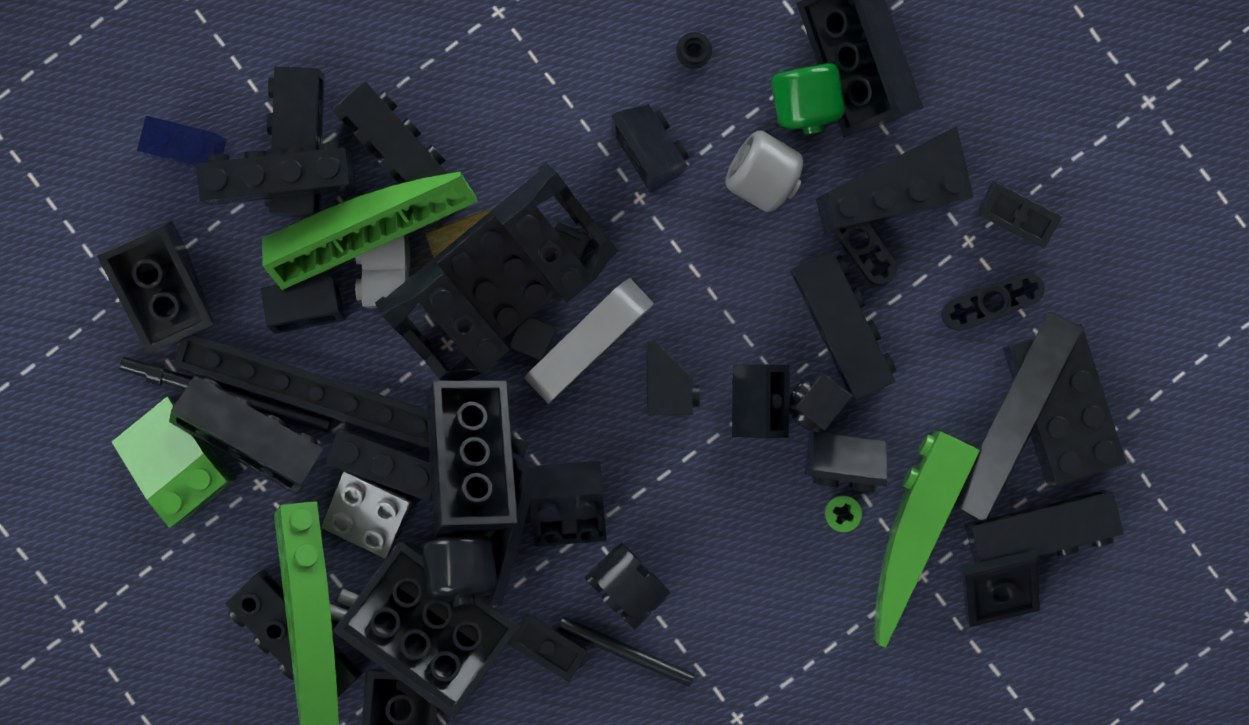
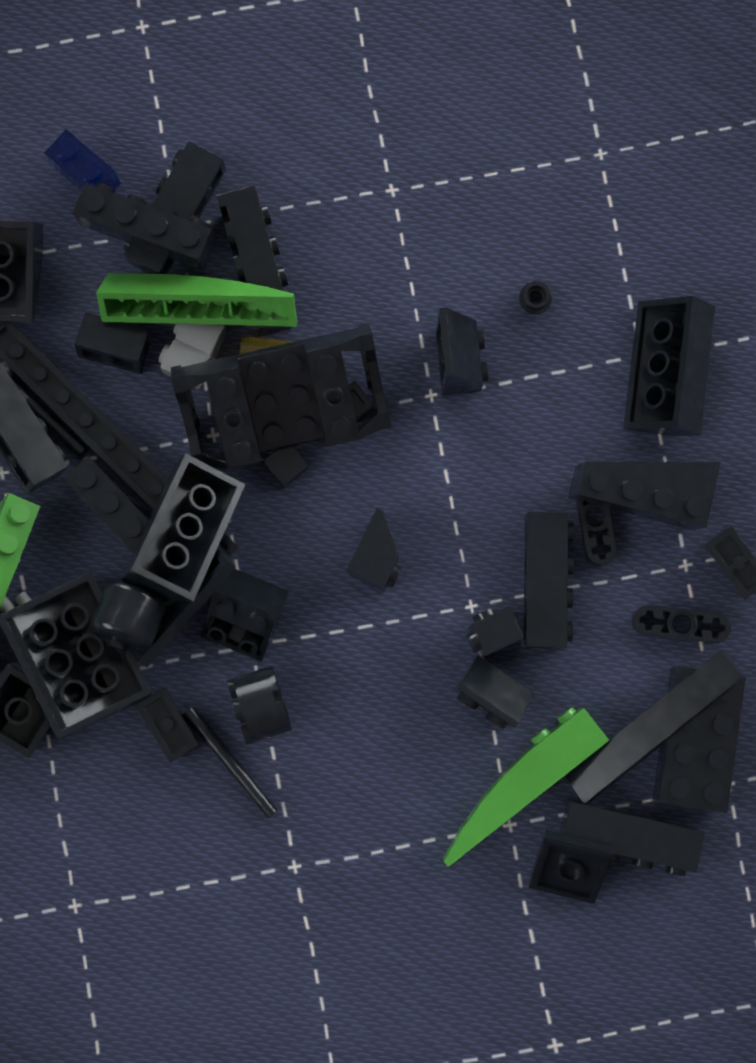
camera: 25 degrees right, 5 degrees down
light grey hinge [321,471,412,559] -> none
light grey beam [524,278,654,404] -> none
light grey head [725,131,803,212] -> none
black brick [732,364,790,438] -> none
green head [771,63,845,135] -> none
bright green bush [825,495,862,532] -> none

